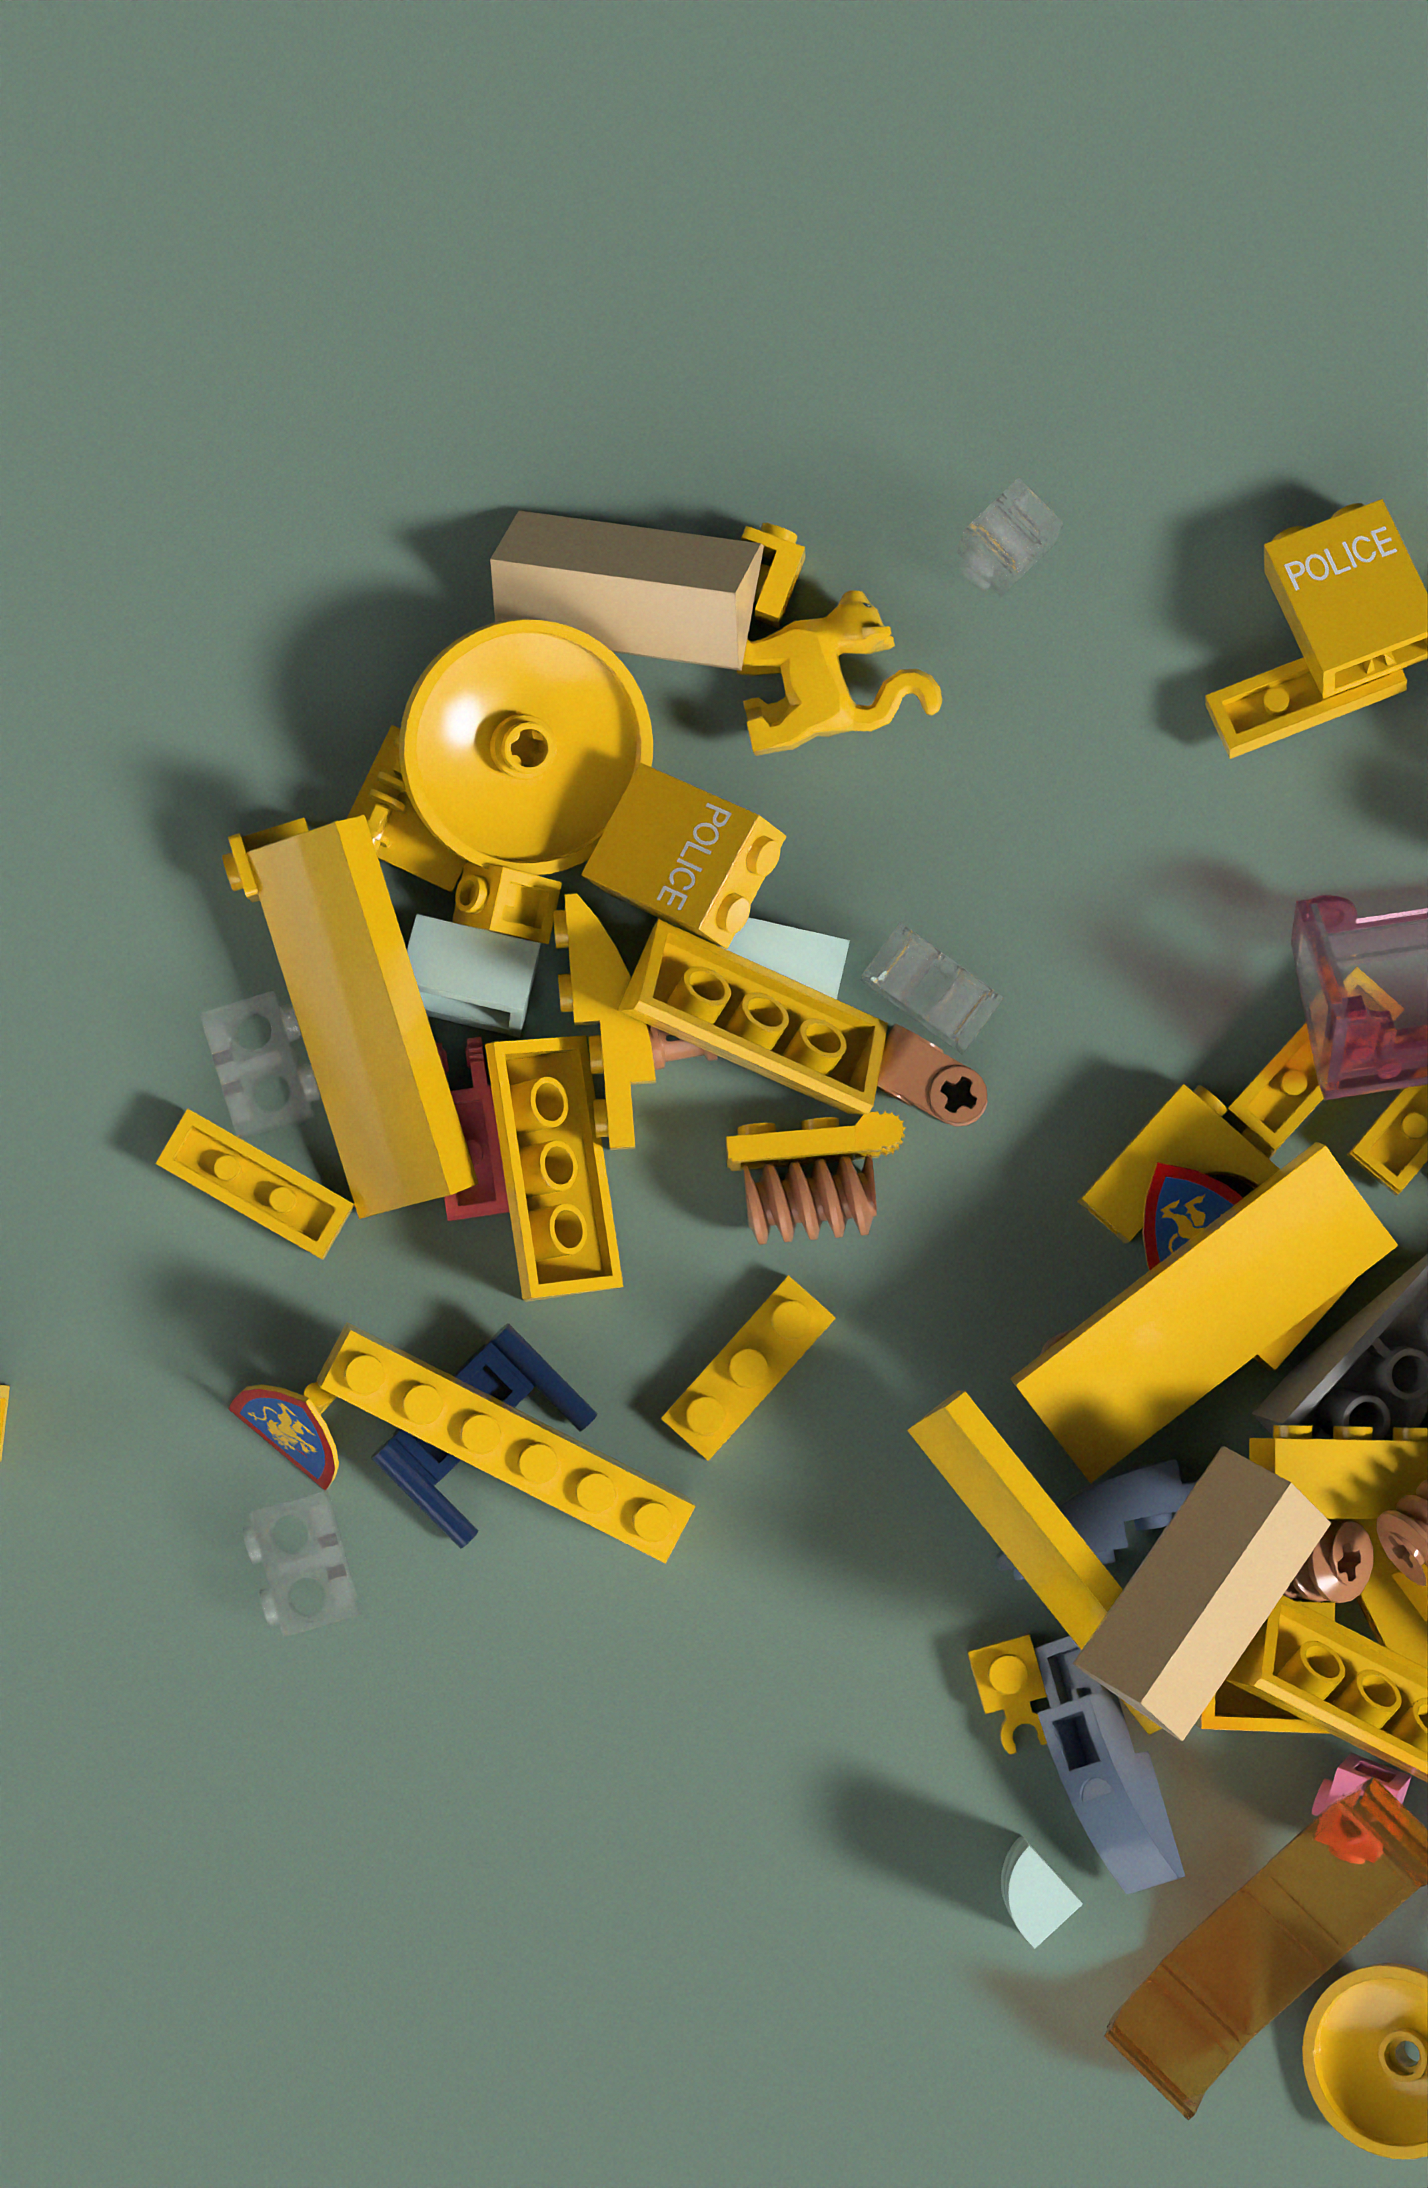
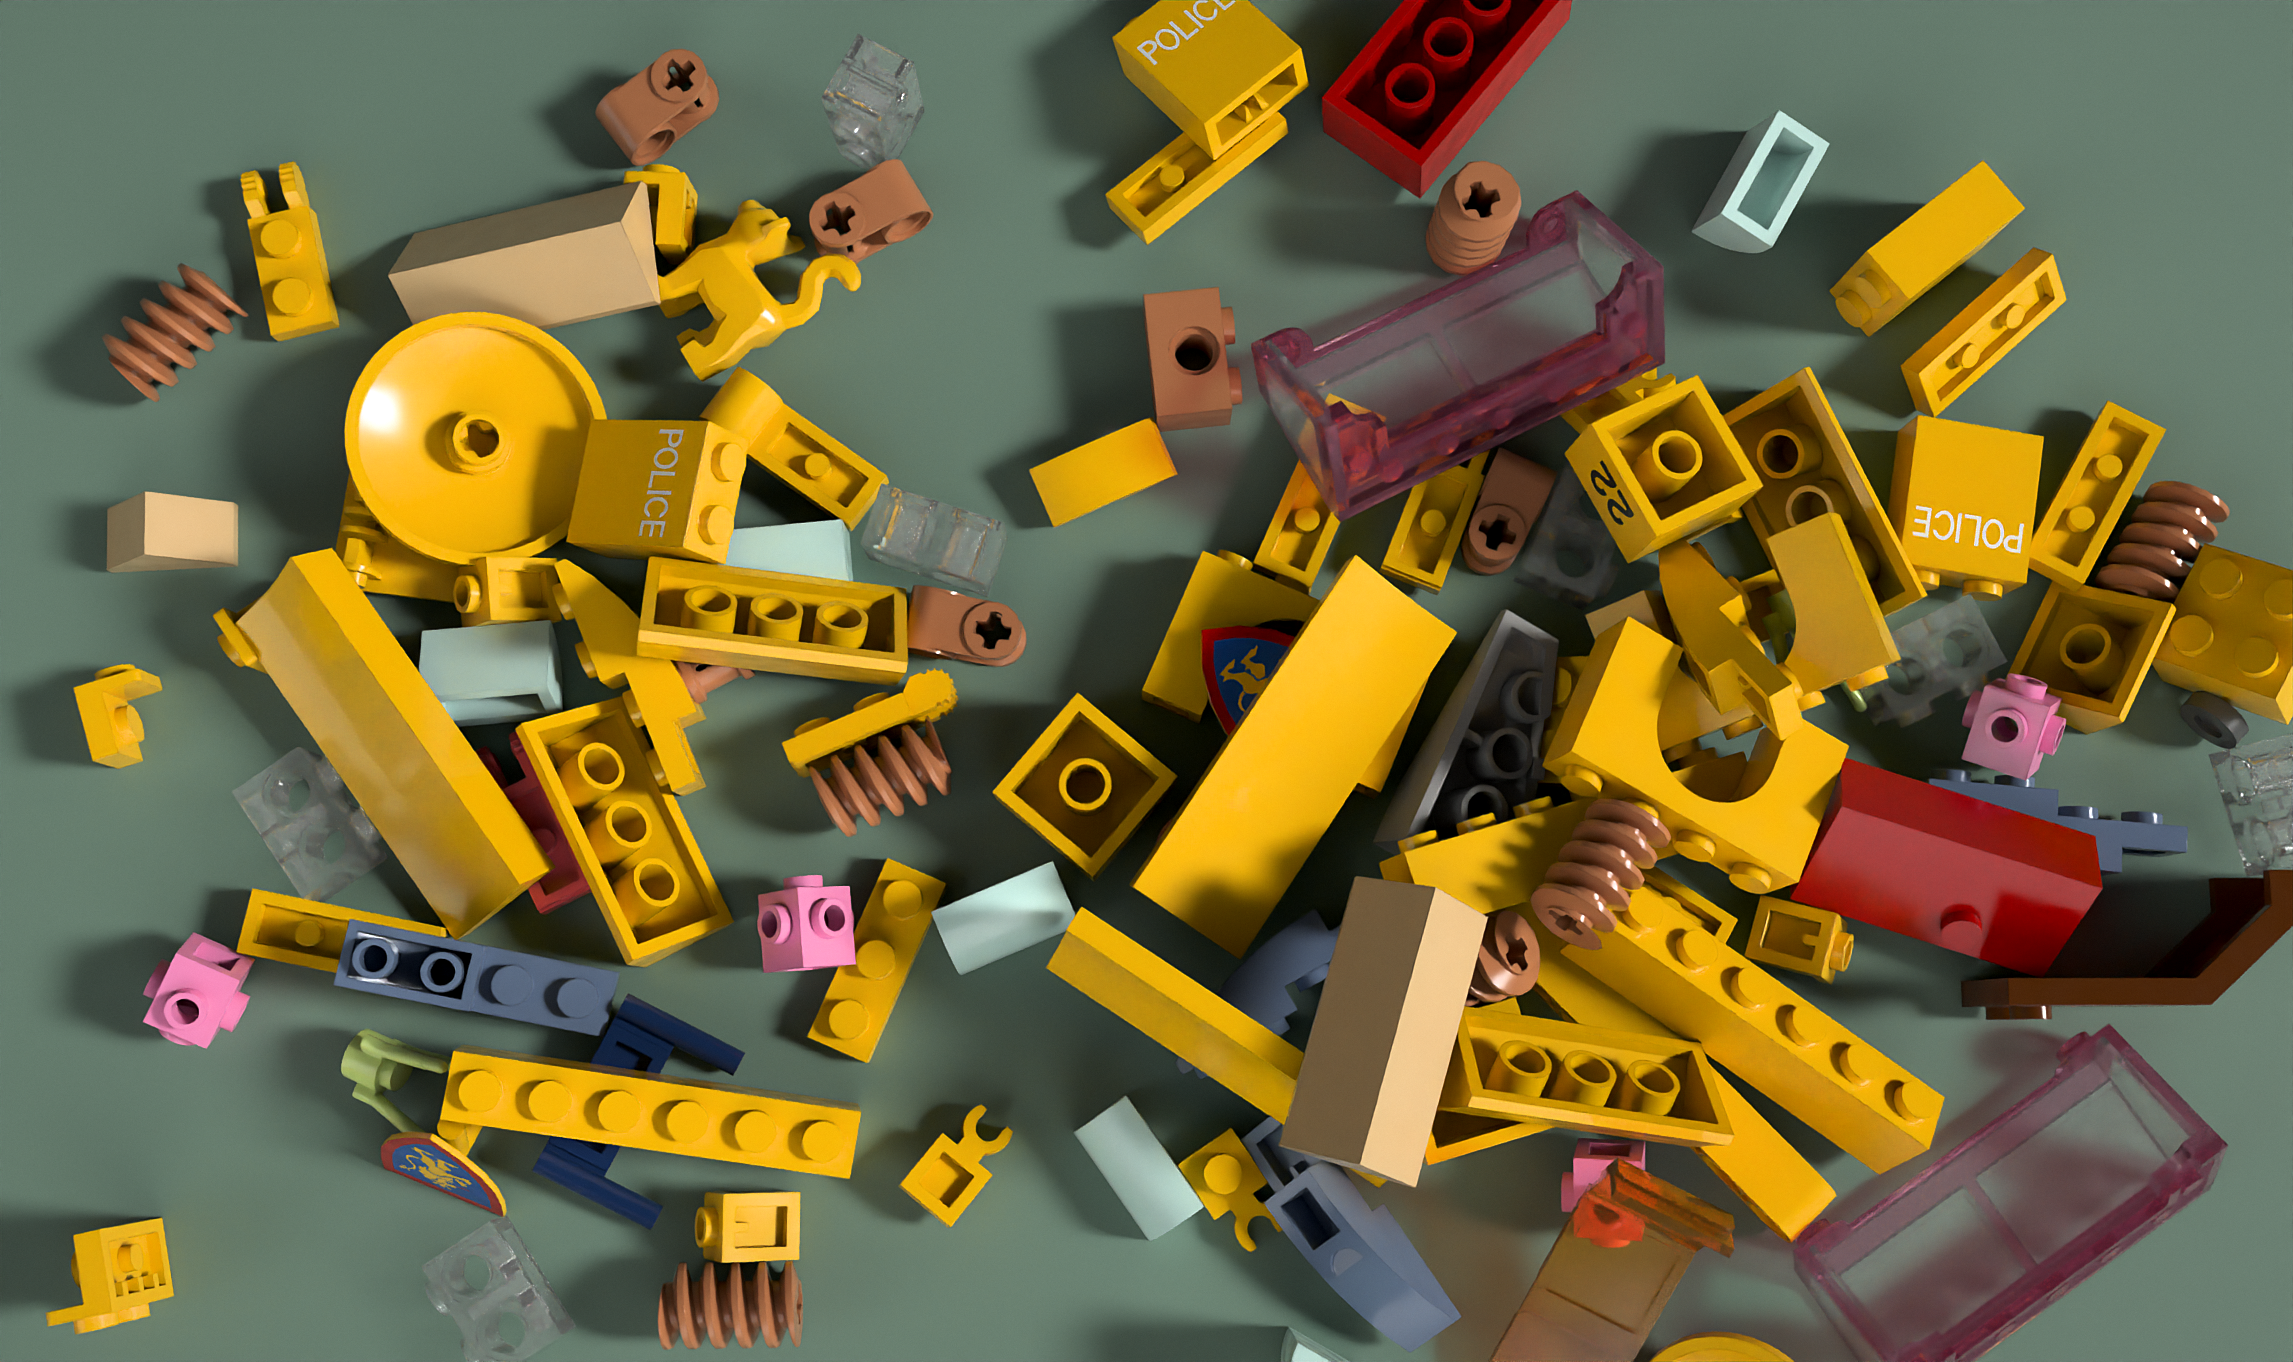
camera: 20 degrees left, 5 degrees down
none -> yellow bracket [73,664,163,769]
none -> nougat piece [102,263,249,402]
none -> tan slope [107,491,238,573]
none -> bright pink brick [143,932,255,1049]
none -> yellow hinge [240,161,340,342]
none -> sand blue slope [333,919,620,1037]
none -> yellowish green plant [341,1028,452,1133]
none -> nougat piece [595,49,719,166]
none -> nougat piece [658,1261,803,1350]
none -> yellow bracket [695,1191,800,1263]
none -> yellow plate [699,367,889,532]
none -> bright pink brick [757,875,856,973]
none -> nougat piece [809,159,934,264]
none -> yellow plate [898,1104,1013,1228]
none -> light aqua brick [931,861,1075,975]
none -> yellow brick [993,692,1178,882]
none -> yellow slope [1029,417,1178,527]
none -> light aqua brick [1073,1094,1204,1241]
none -> nougat brick [1143,287,1242,432]

